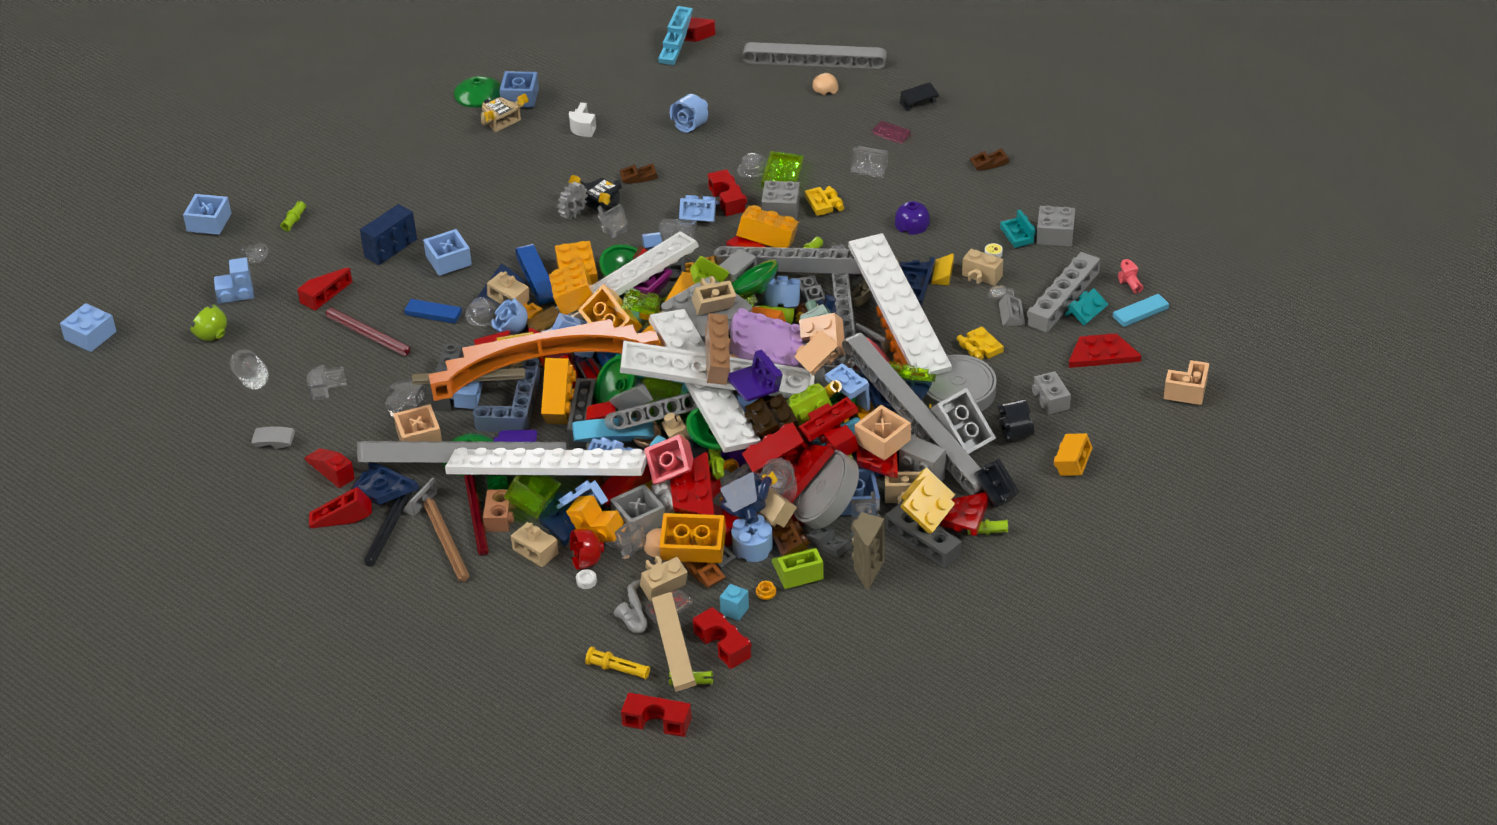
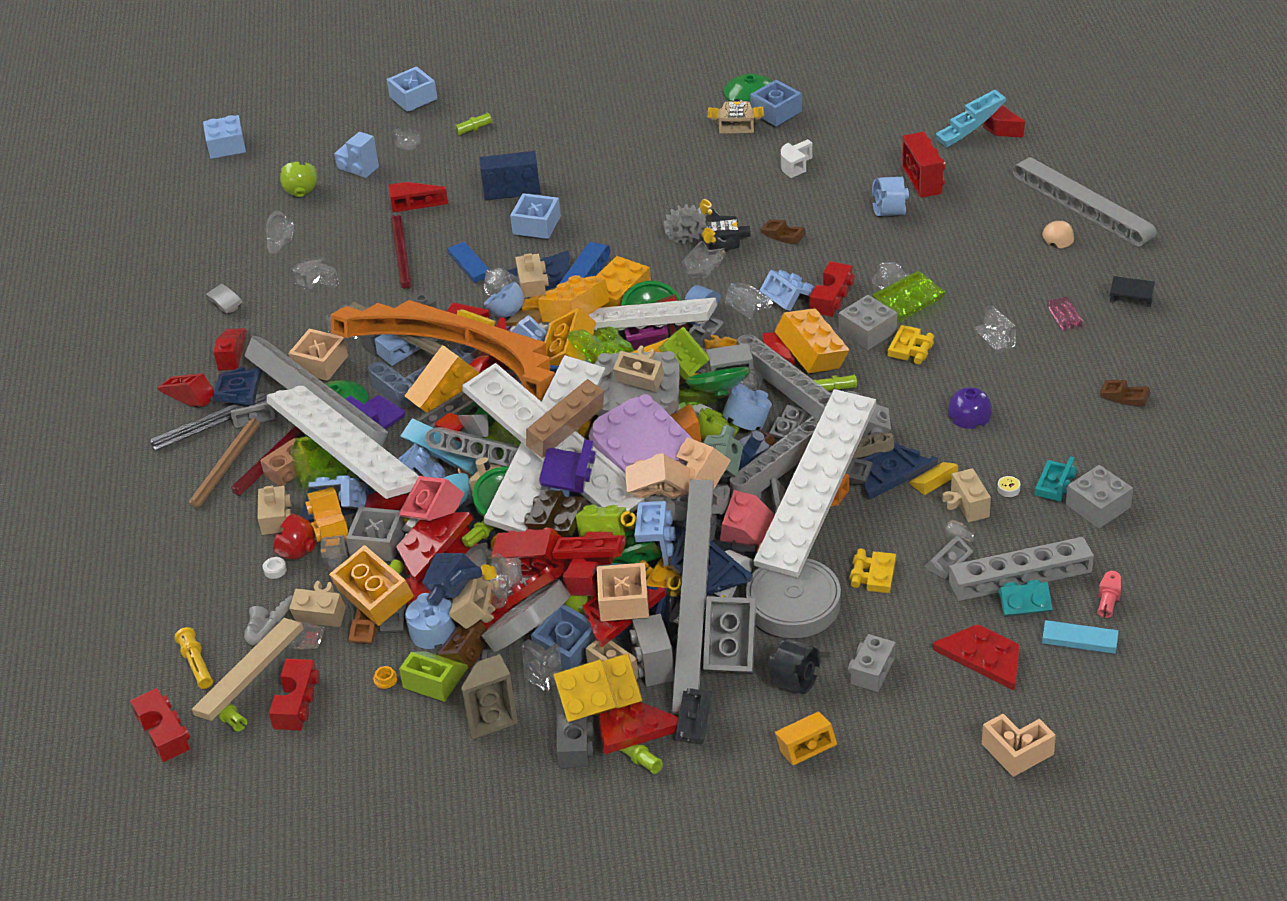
camera: 45 degrees right, 0 degrees up
medium azure brick [720,584,749,621] -> none
clear neon green plate [889,361,936,382] -> none
none -> red brick [902,131,945,198]

